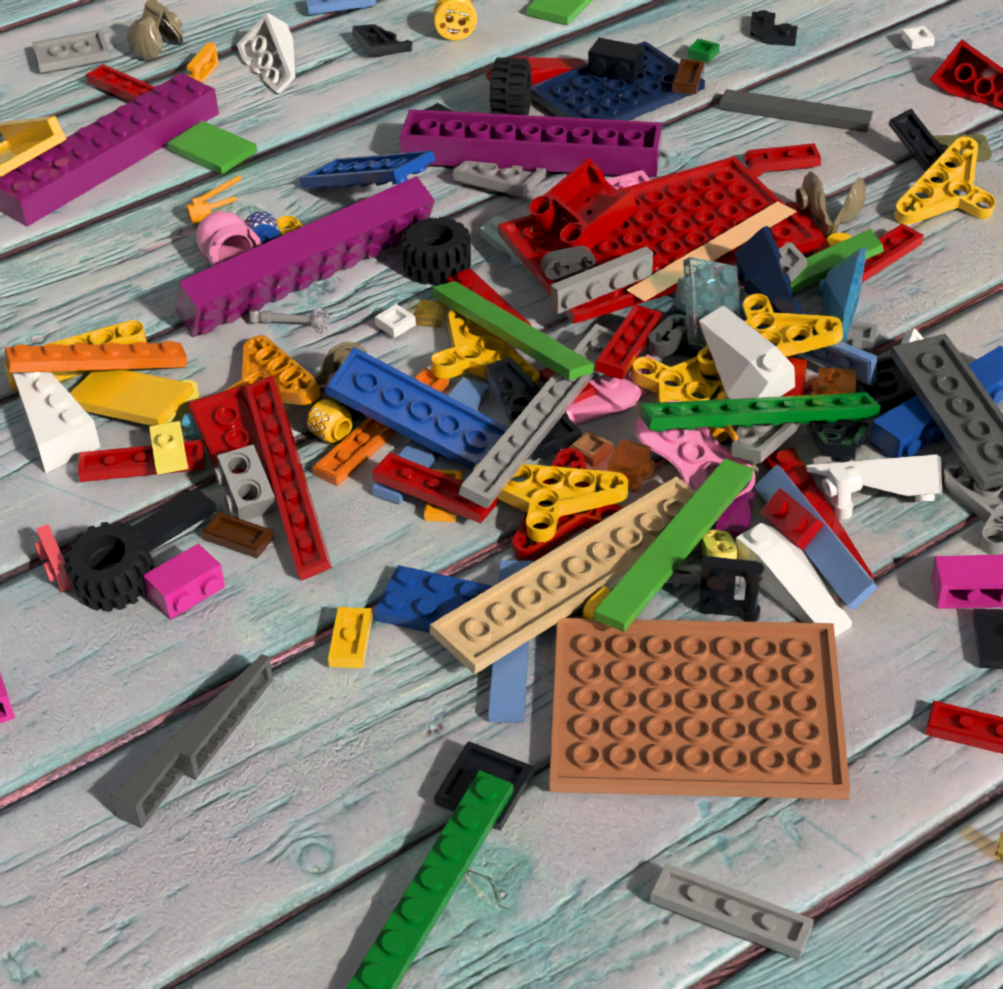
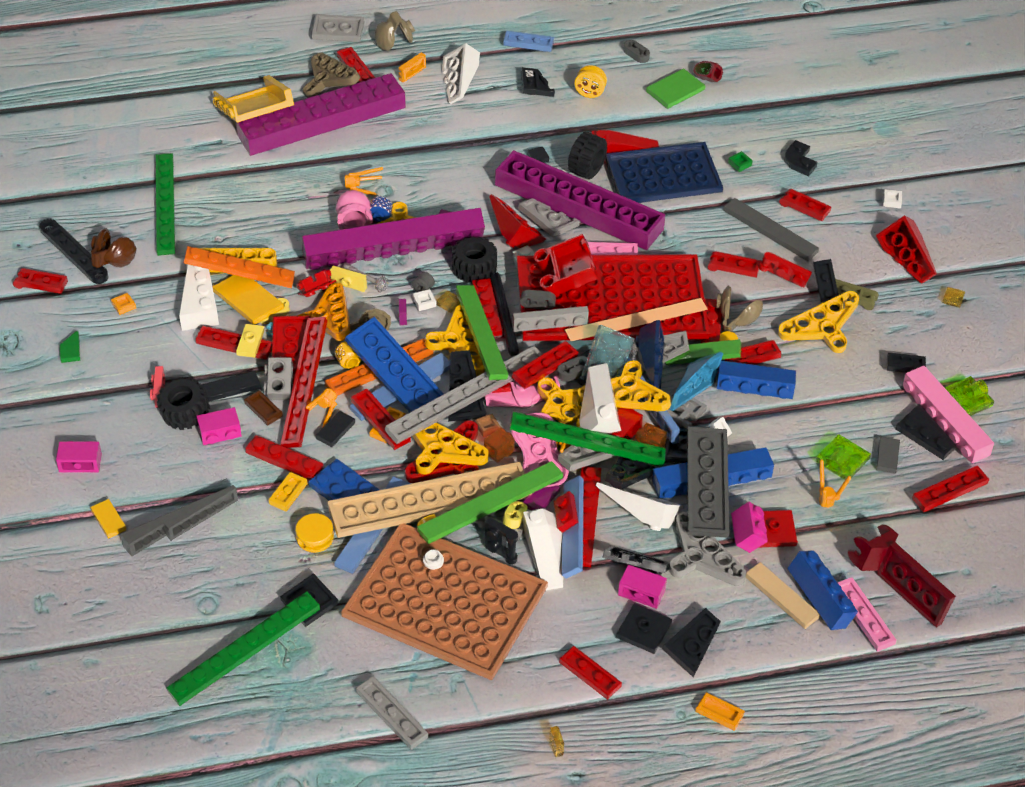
camera: 20 degrees right, 5 degrees up
bright green tile [167,121,257,175] -> none
blue plate [299,150,436,190] -> none
black brick [588,38,645,82] -> none
reddish brown tile [672,59,705,94] -> none
white plate [822,464,862,520] -> none
none -> yellow tile [90,499,127,539]
none -> red plate [245,435,323,480]
none -> yellow head [295,513,334,553]
none -> red hinge [296,269,336,297]
none -> dark tan beam [303,52,360,98]
none -> light orange plant [306,388,337,428]
none -> black tile [316,411,355,447]
none -> light yellow plate [330,266,367,292]
none -> magenta tile [399,299,407,325]
none -> dark grey wheel [412,271,435,292]
none -> white plate [423,550,444,570]
none -> red wedge [489,194,546,248]
none -> black axle [490,272,519,356]
none -> black wing [602,546,670,575]
none -> blue brick [717,361,796,399]
none -> red plate [758,252,812,288]
none -> red plate [779,189,831,221]

